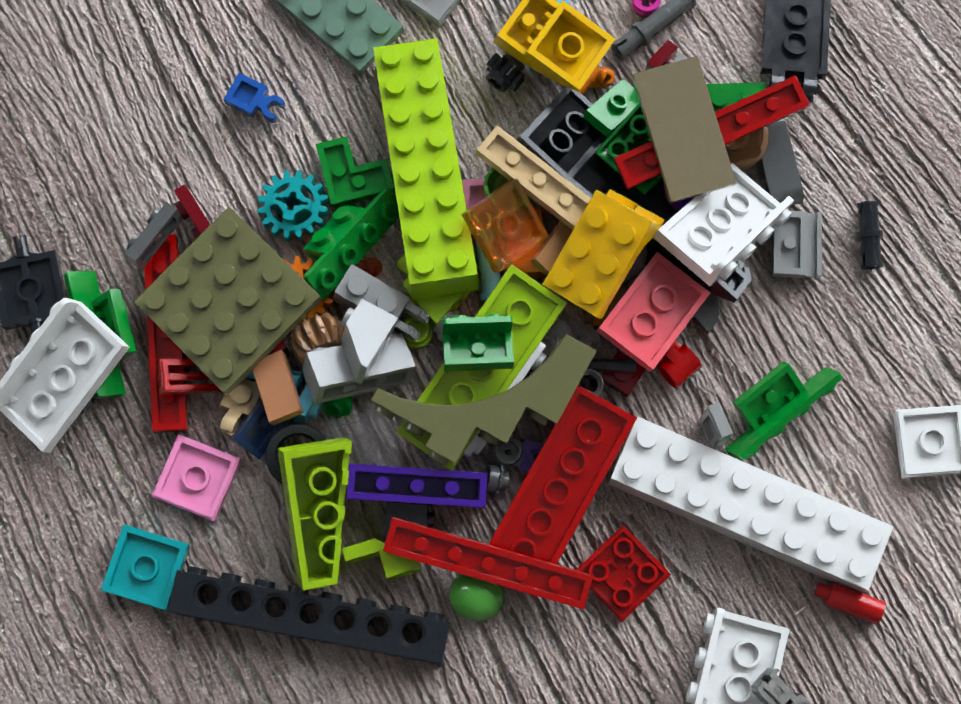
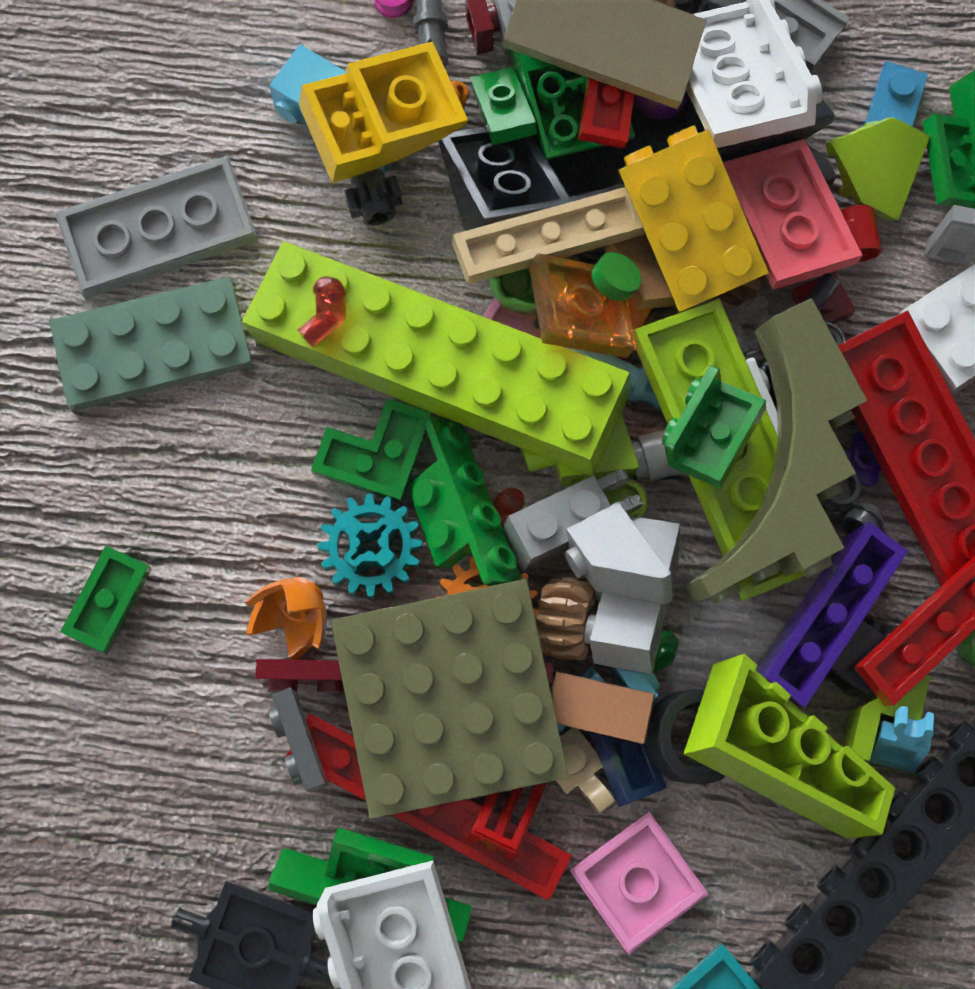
camera: 60 degrees left, 0 degrees up
blue plate [223,73,286,123] -> none
none -> green plate [60,546,152,655]
none -> orange piece [245,577,327,660]
none -> clear red arm [297,276,346,348]
none -> green tile [591,252,642,301]
none -> lime slope [825,117,930,221]
none -> dark azure plate [864,61,928,126]
none -> medium azure plate [867,706,934,773]

